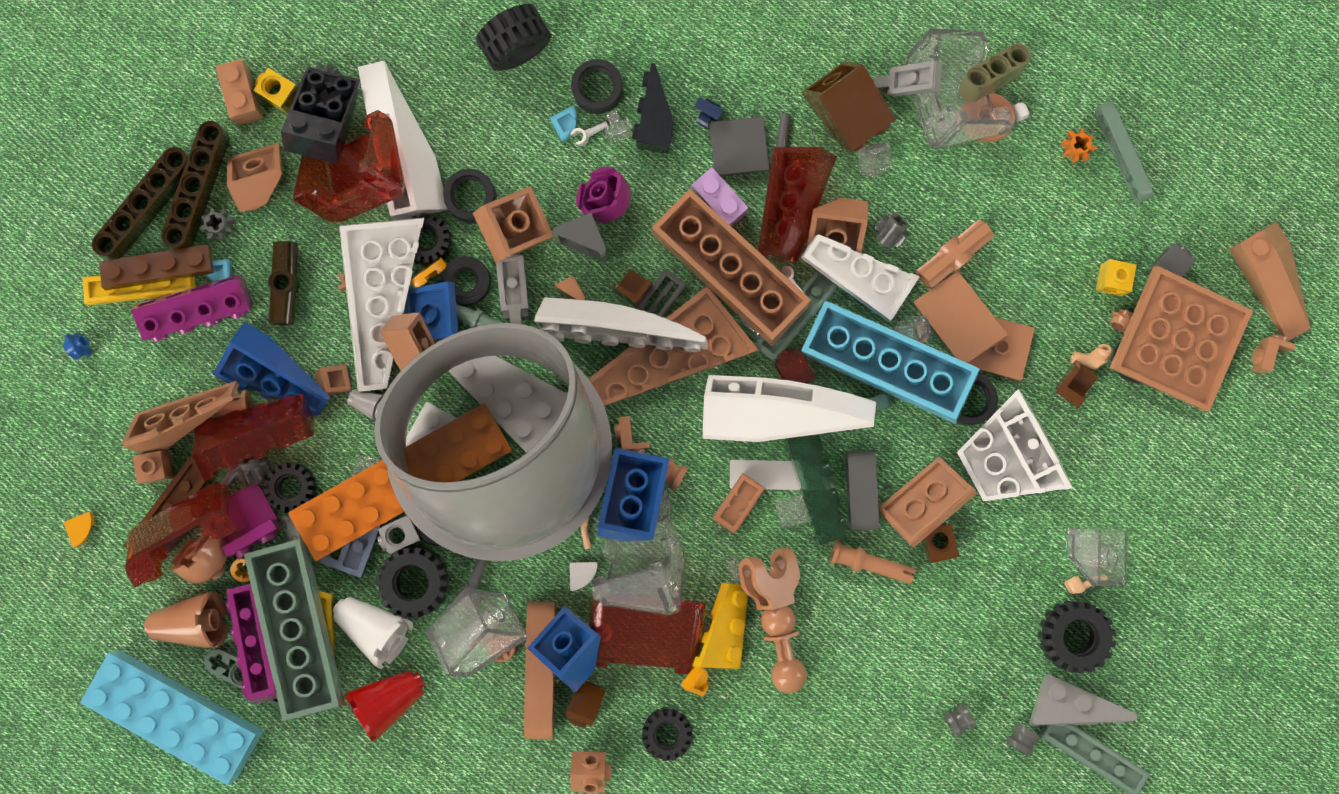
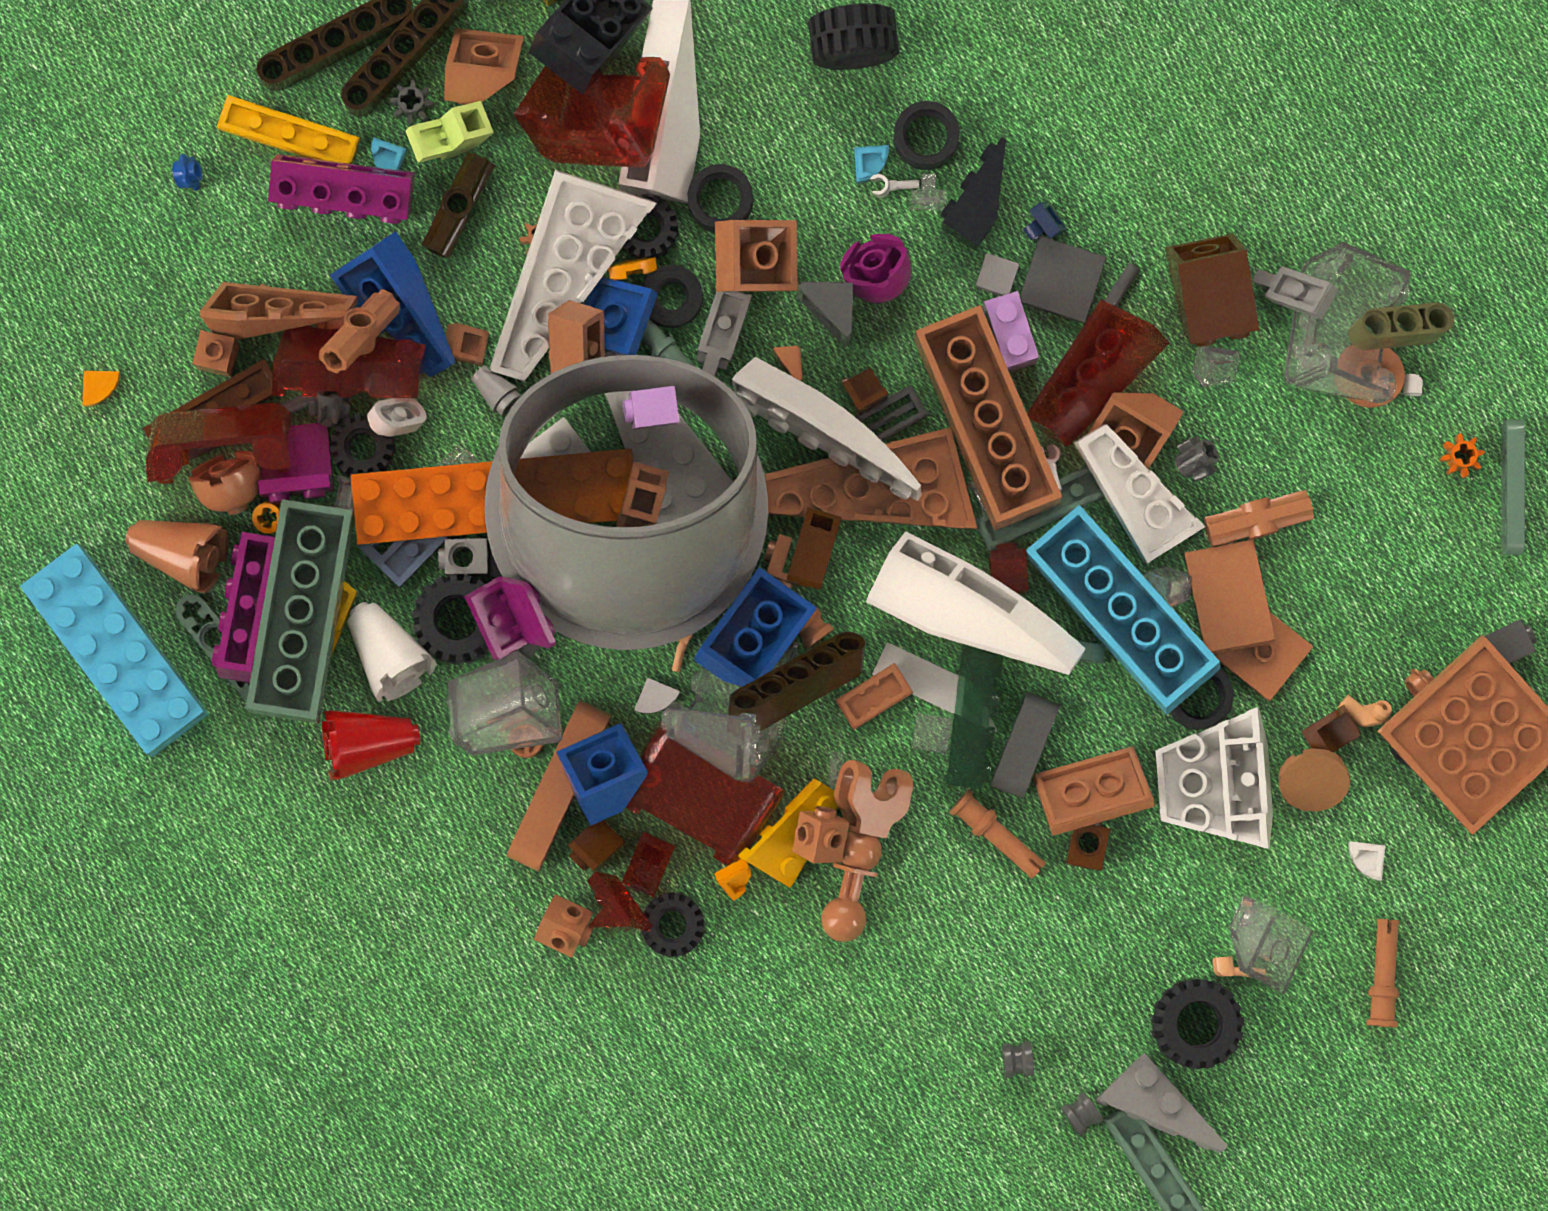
camera: 20 degrees right, 0 degrees up
reddish brown plate [99,244,214,291] -> none
yellow brick [1096,259,1137,296] -> none
none -> nougat piece [319,289,400,374]
none -> white plate [367,396,427,437]
none -> yellowish green brick [405,101,494,163]
none -> magenta bracket [464,576,556,660]
none -> clear red slope [587,871,653,931]
none -> nougat brick [616,462,669,527]
none -> lavender brick [622,386,679,430]
none -> clear red slope [622,832,677,897]
none -> dark brown beam [727,632,865,737]
none -> reddish brown slope [786,507,842,590]
none -> nougat brick [792,806,849,863]
none -> light grey tile [975,253,1019,296]
none -> medium nougat tile [1278,748,1350,812]
none -> white tile [1348,841,1385,881]
none -> nougat pin [1366,919,1400,1028]

